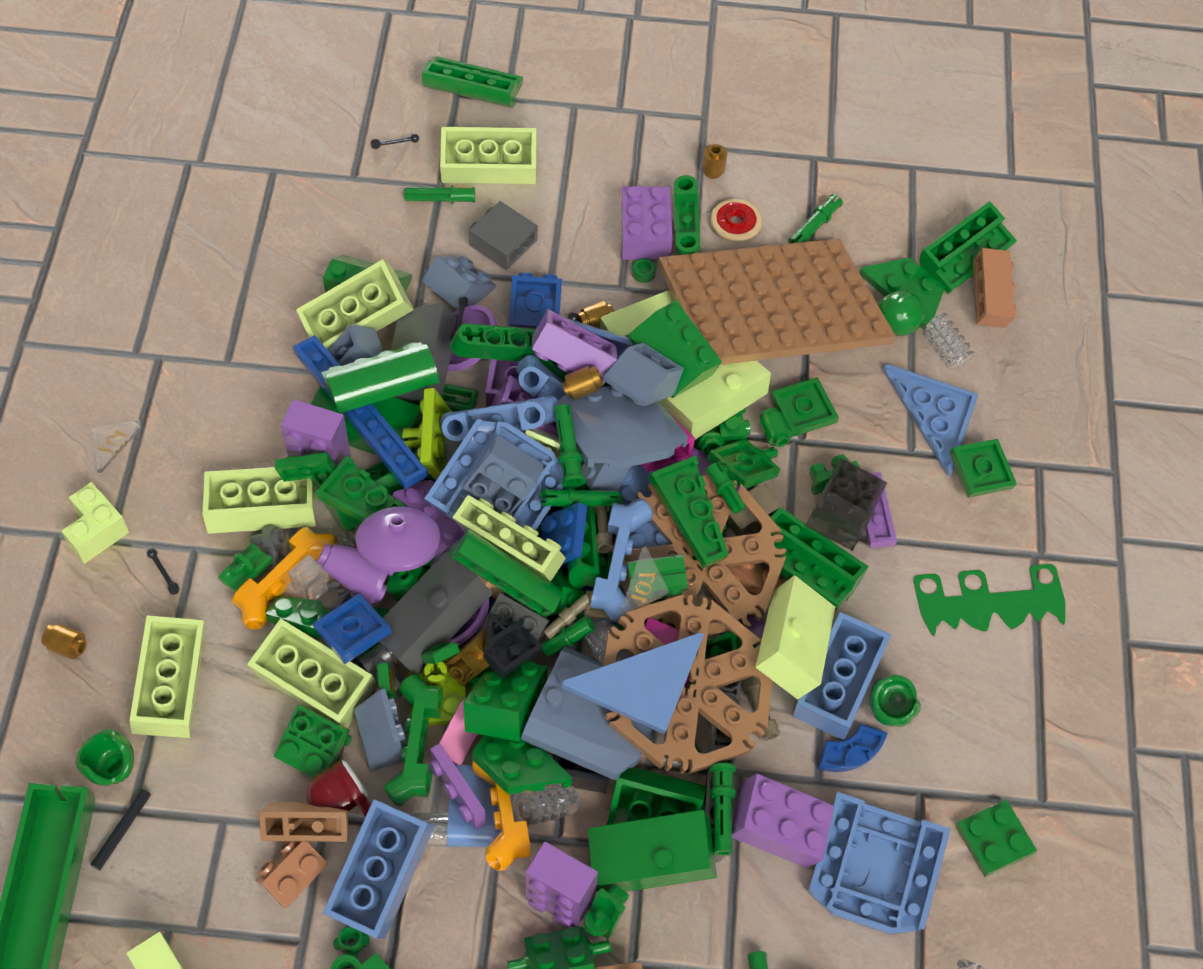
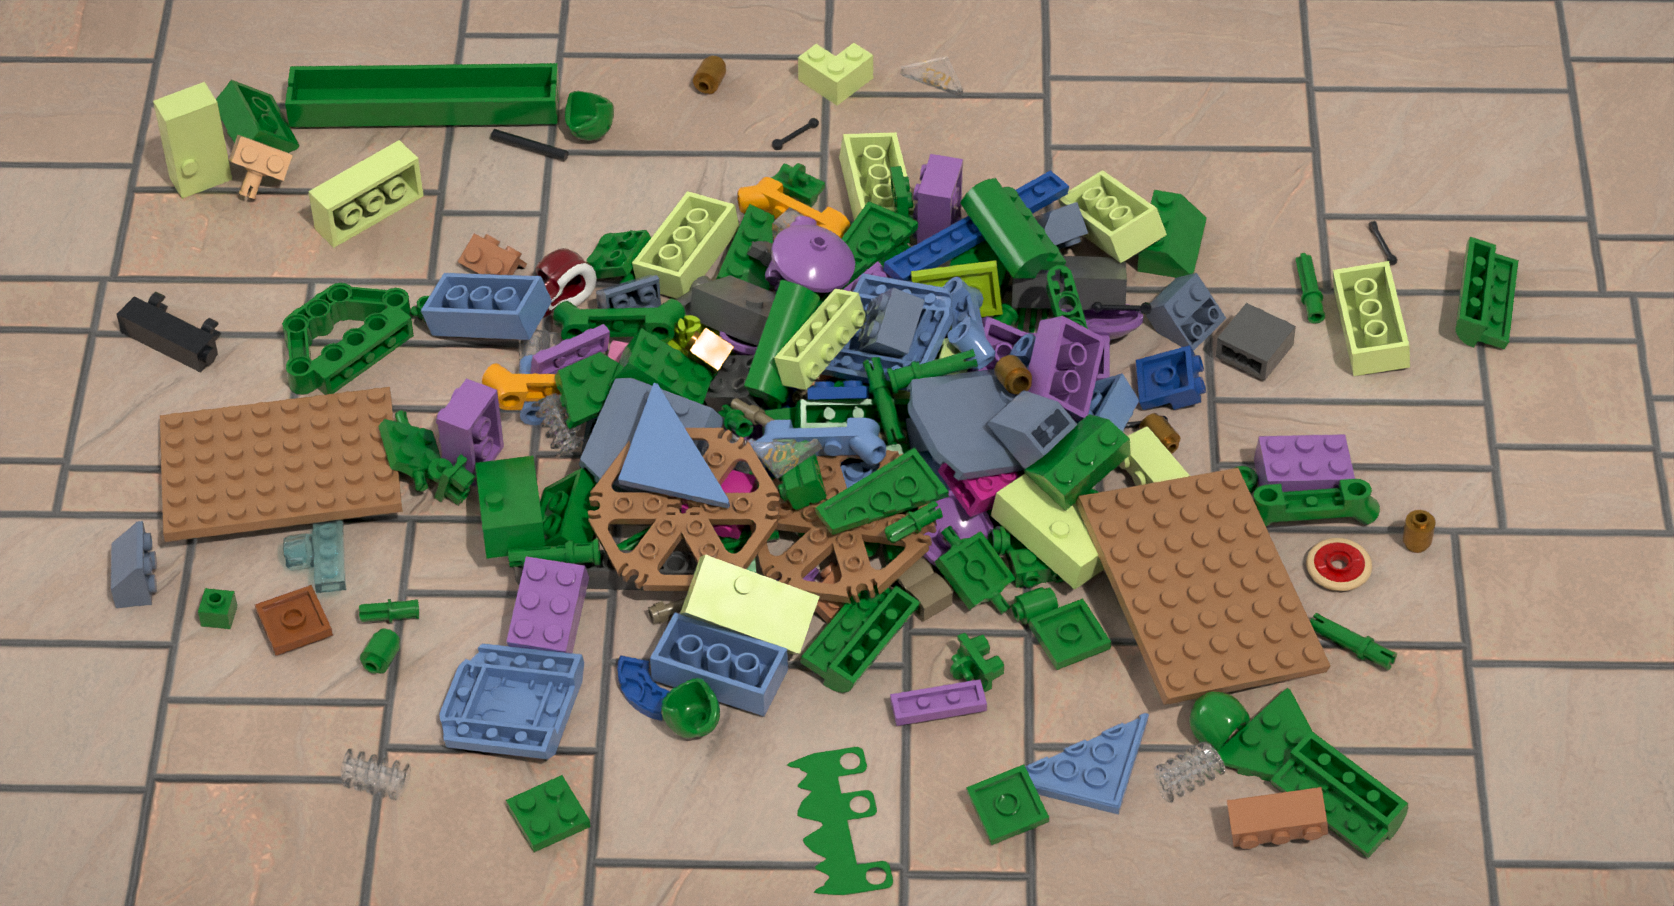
camera: 90 degrees right, 10 degrees down
yellowish green brick [129,616,205,738] -> none
dark grey piece [250,526,285,572] -> none
medium nougat slope [259,802,349,842] -> none
blue plate [313,593,392,664] -> none
green tile [377,662,397,698] -> none
green tile [421,642,460,664] -> none
black slope [483,613,543,679] -> none
clear smoke slope [805,458,887,551] -> none

